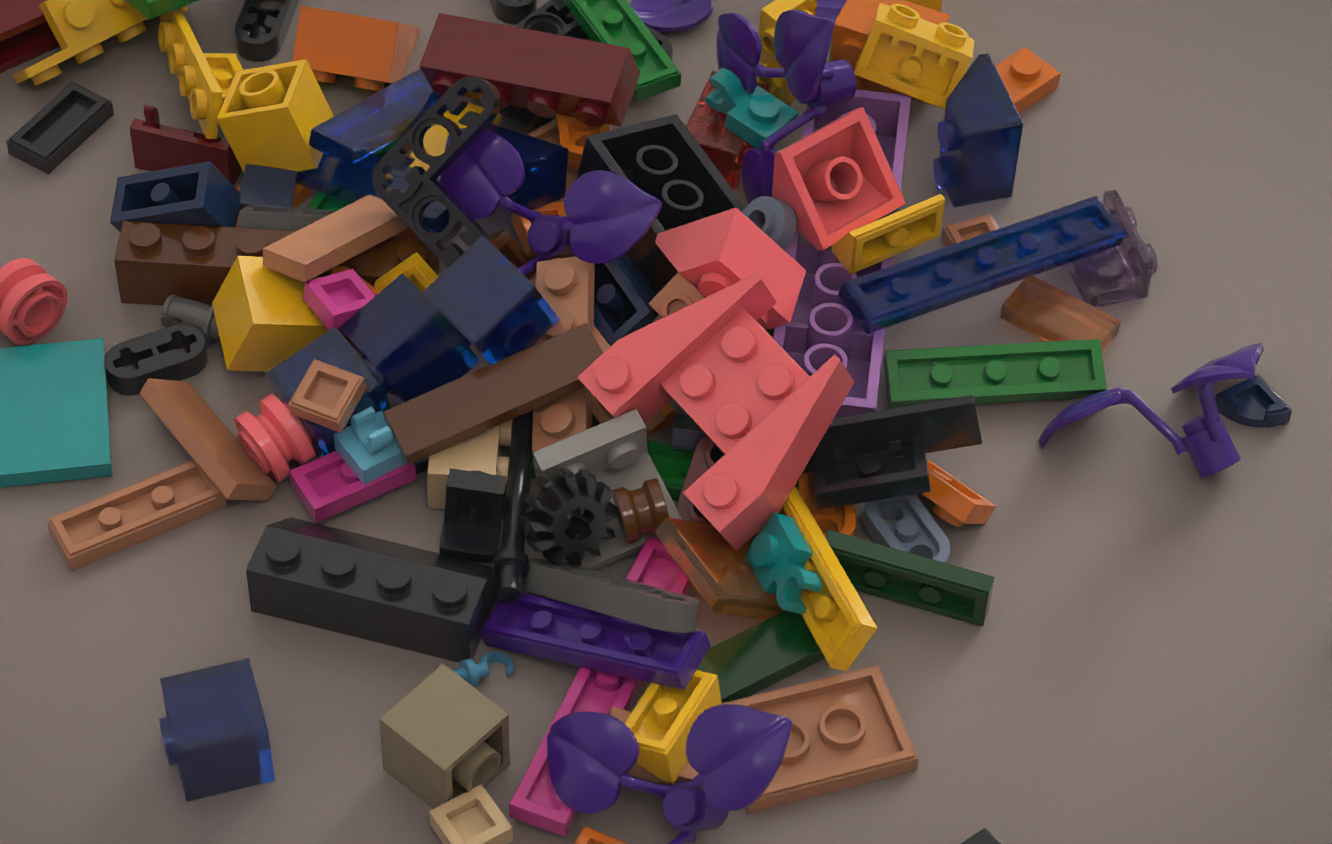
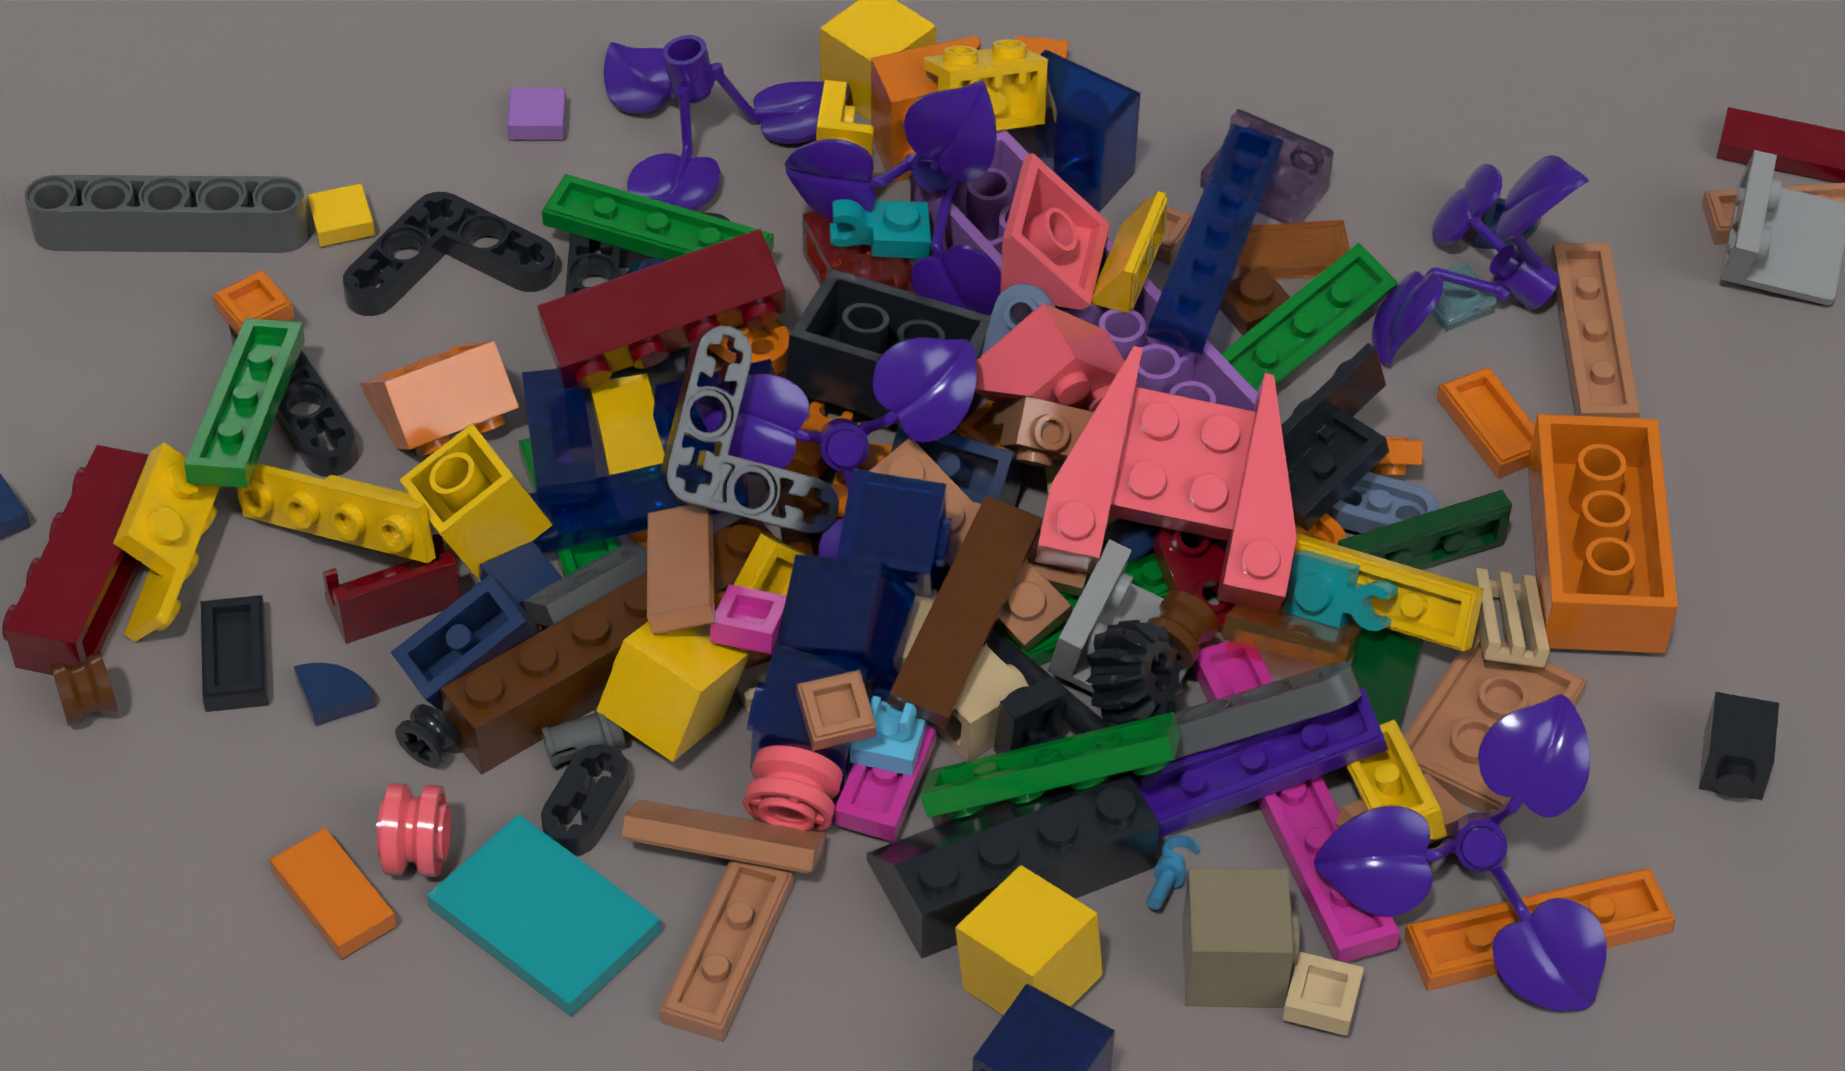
camera: 40 degrees left, 0 degrees up
none -> dark blue tile [294,663,375,726]
none -> black bush [395,704,460,768]
none -> green plate [920,712,1181,818]
none -> yellow head [955,865,1103,1038]
none -> reddish brown plate [1214,267,1290,336]
none -> clear light blue tile [1431,262,1497,332]
none -> orange tile [1437,367,1535,479]
none -> tan tile [1471,568,1550,668]
none -> orange brick [1528,414,1678,653]
none -> nougat plate [1550,243,1640,418]

